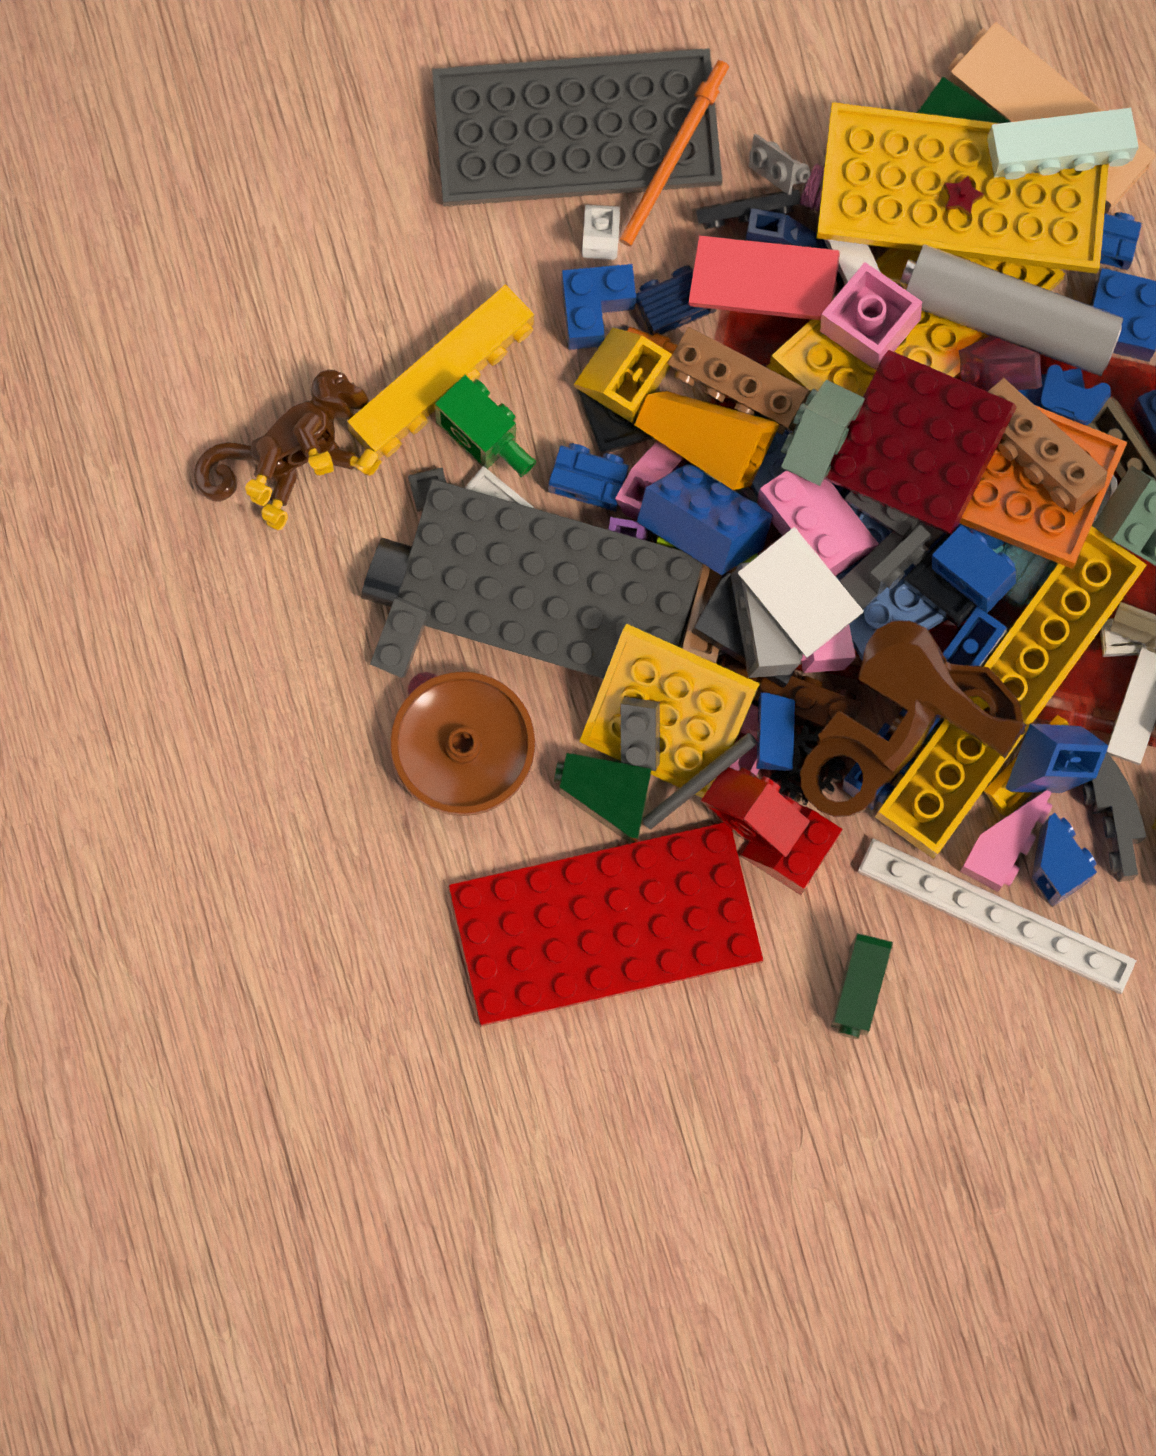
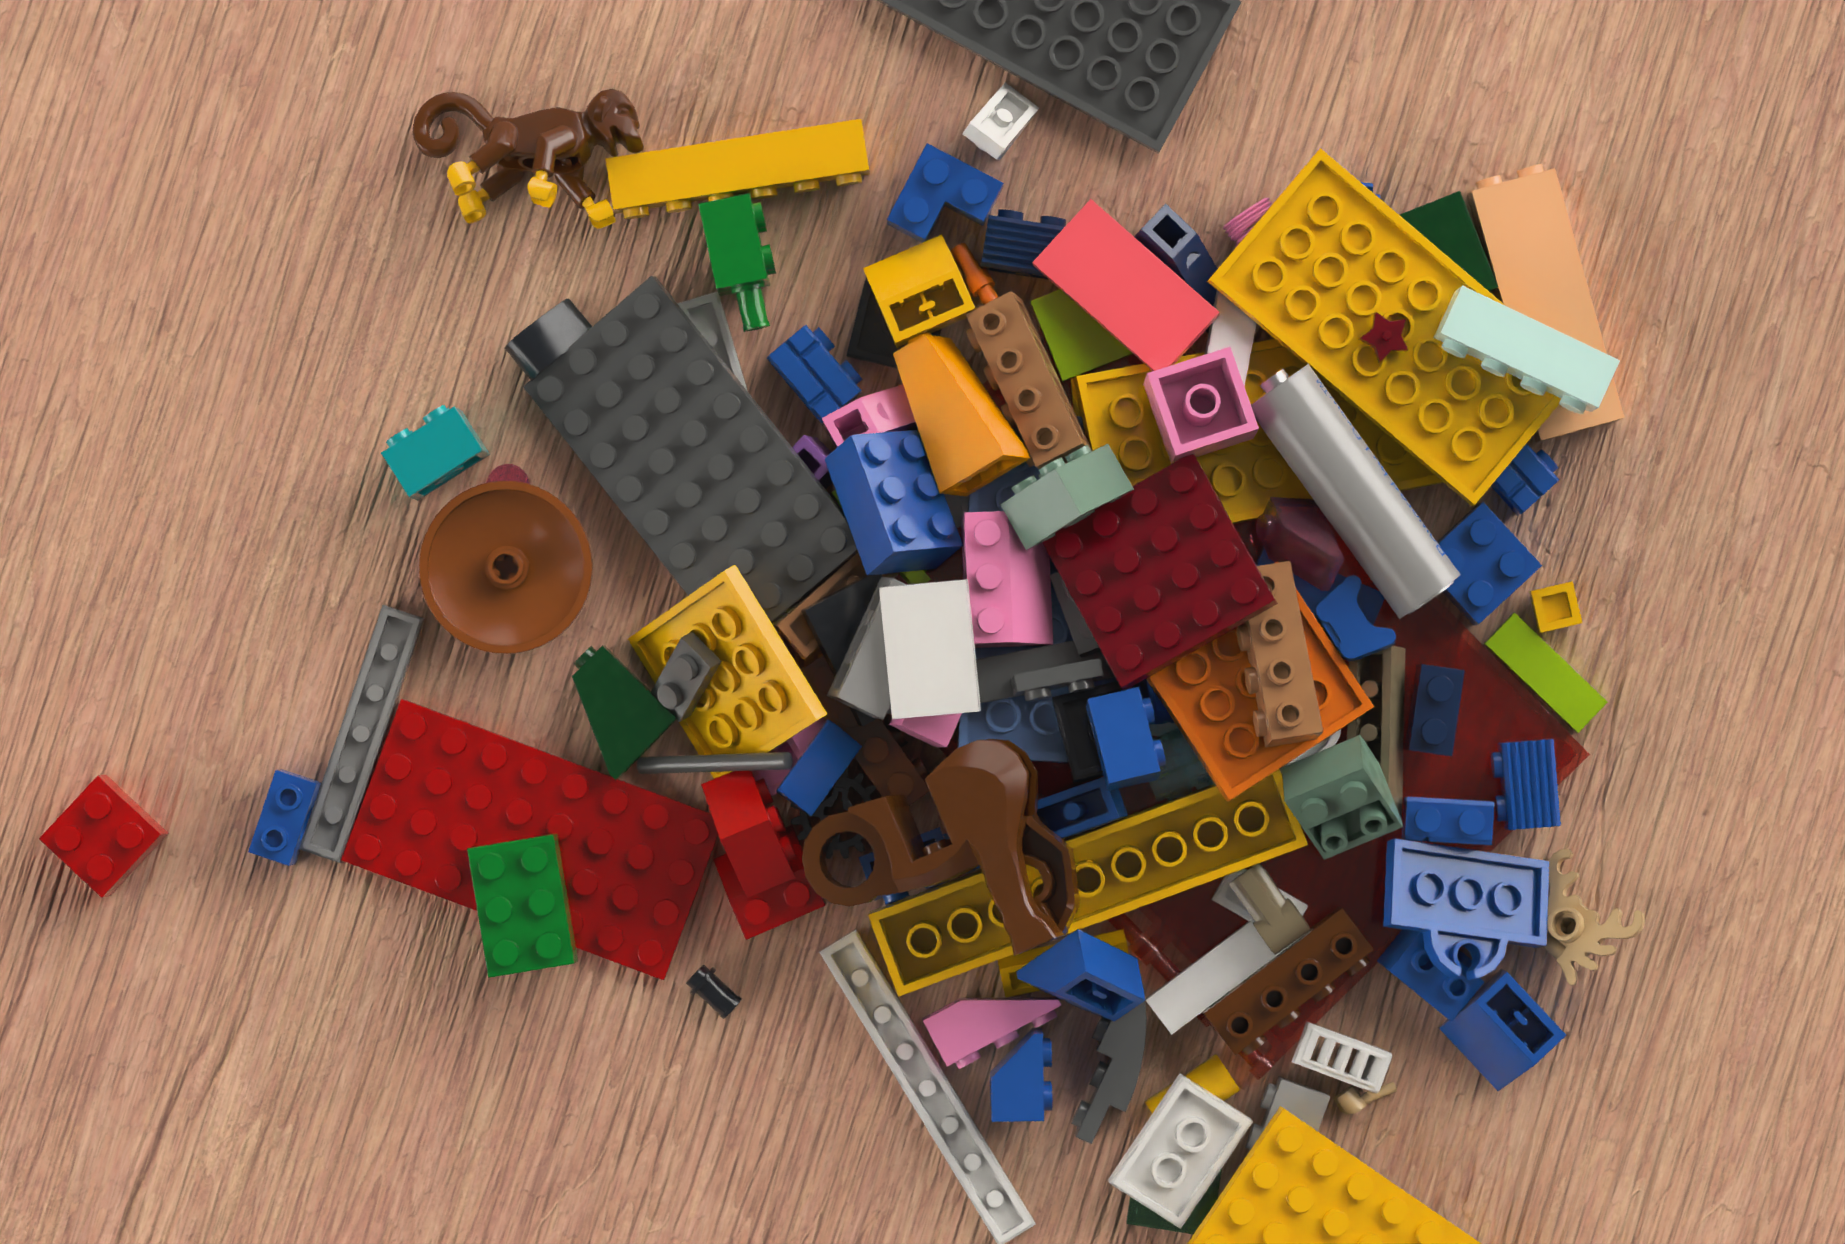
camera: 40 degrees right, 10 degrees up
dark grey plate [370,597,430,678] -> none
dark grey tile [408,467,446,512] -> none
orange bar [619,60,730,247] -> none
black plate [692,189,801,229] -> none
light grey hinge [749,134,811,195] -> none
dark green slope [831,933,893,1039] -> none
none -> red brick [39,775,169,898]
none -> blue brick [248,769,322,866]
none -> light grey tile [299,605,425,863]
none -> teal brick [381,405,490,501]
none -> green brick [467,833,578,978]
none -> black pin [686,964,742,1019]
none -> lime tile [1030,289,1133,382]

